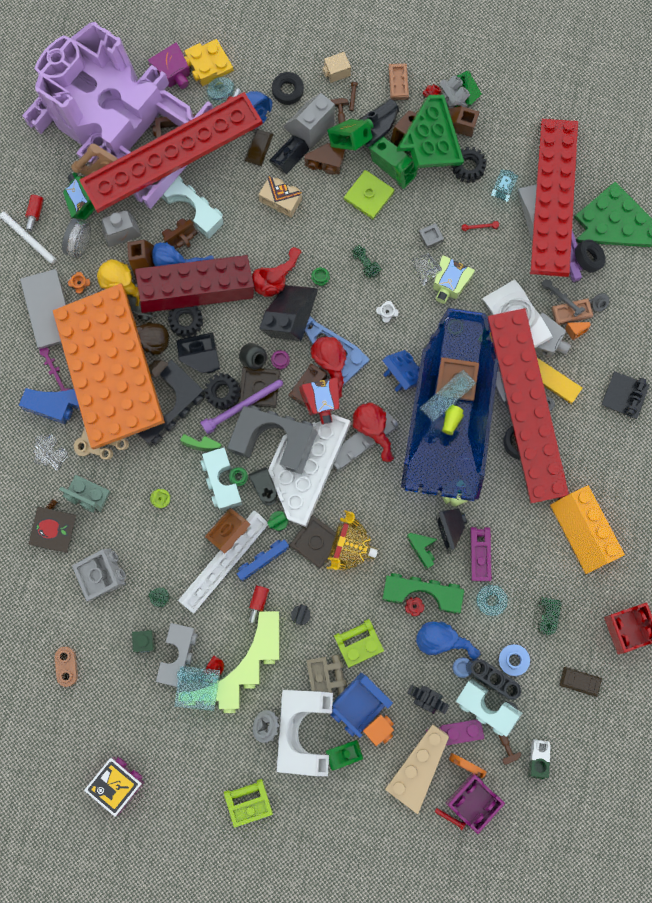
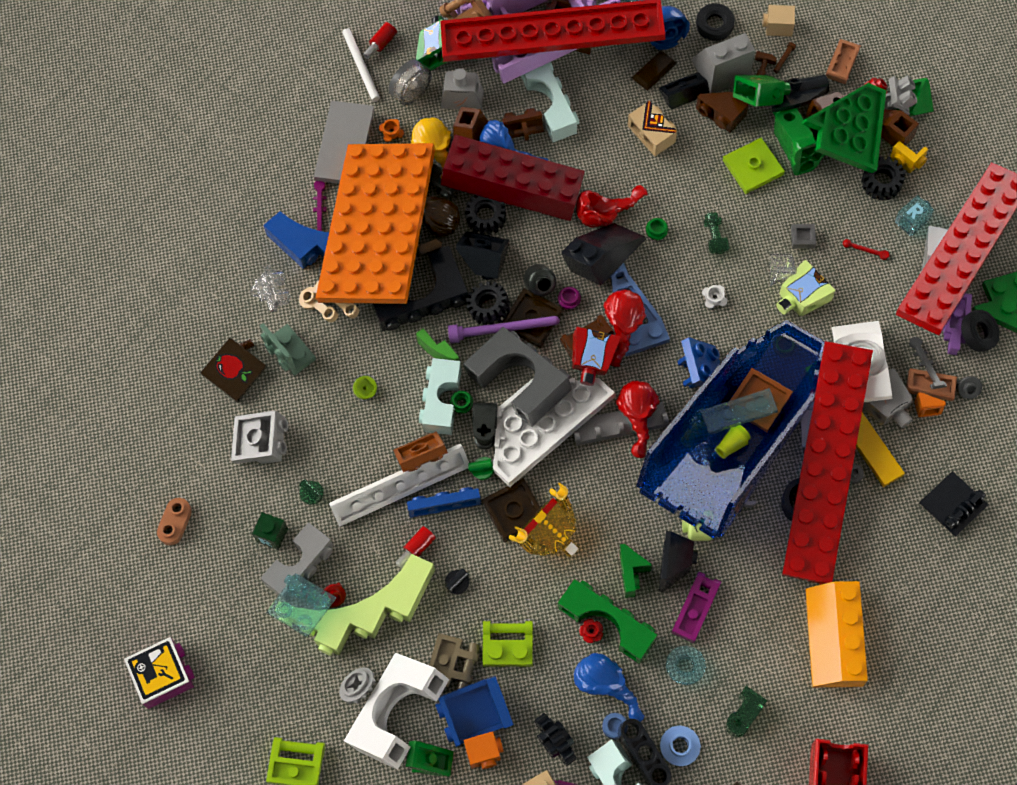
camera: 30 degrees right, 10 degrees down
none -> yellow bracket [890,141,928,173]

